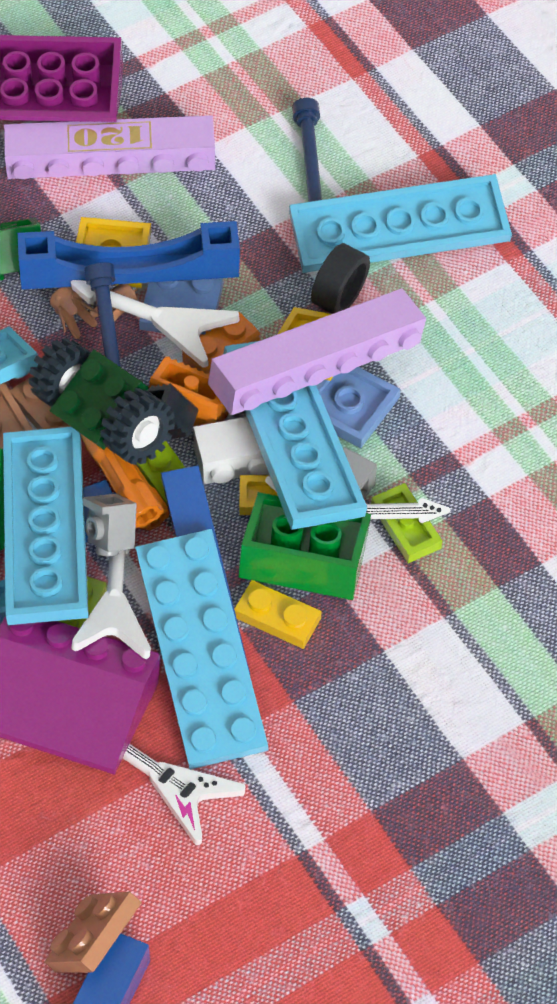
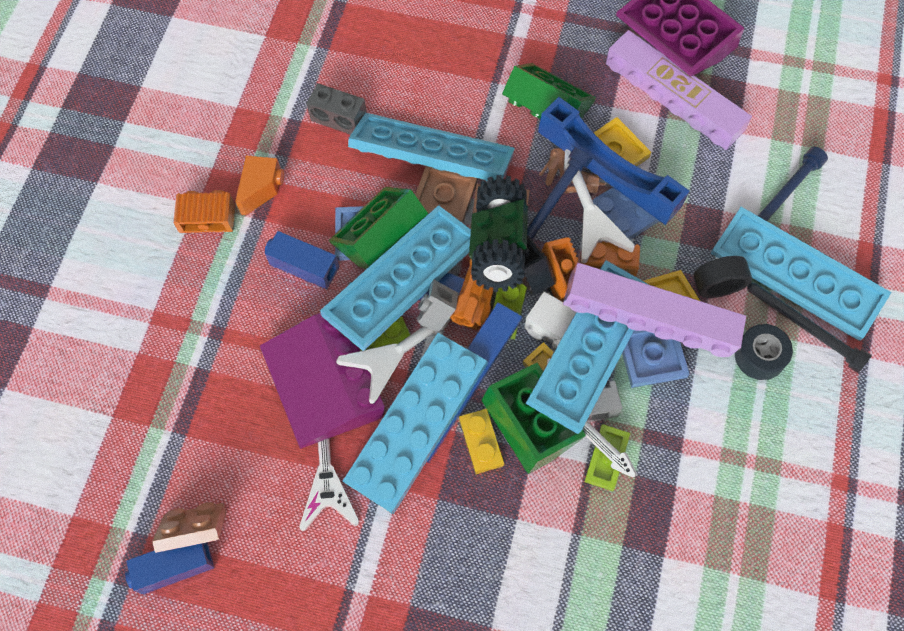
camera: 50 degrees right, 10 degrees up
none -> black wheel [735,324,793,380]
none -> black piece [747,282,872,373]

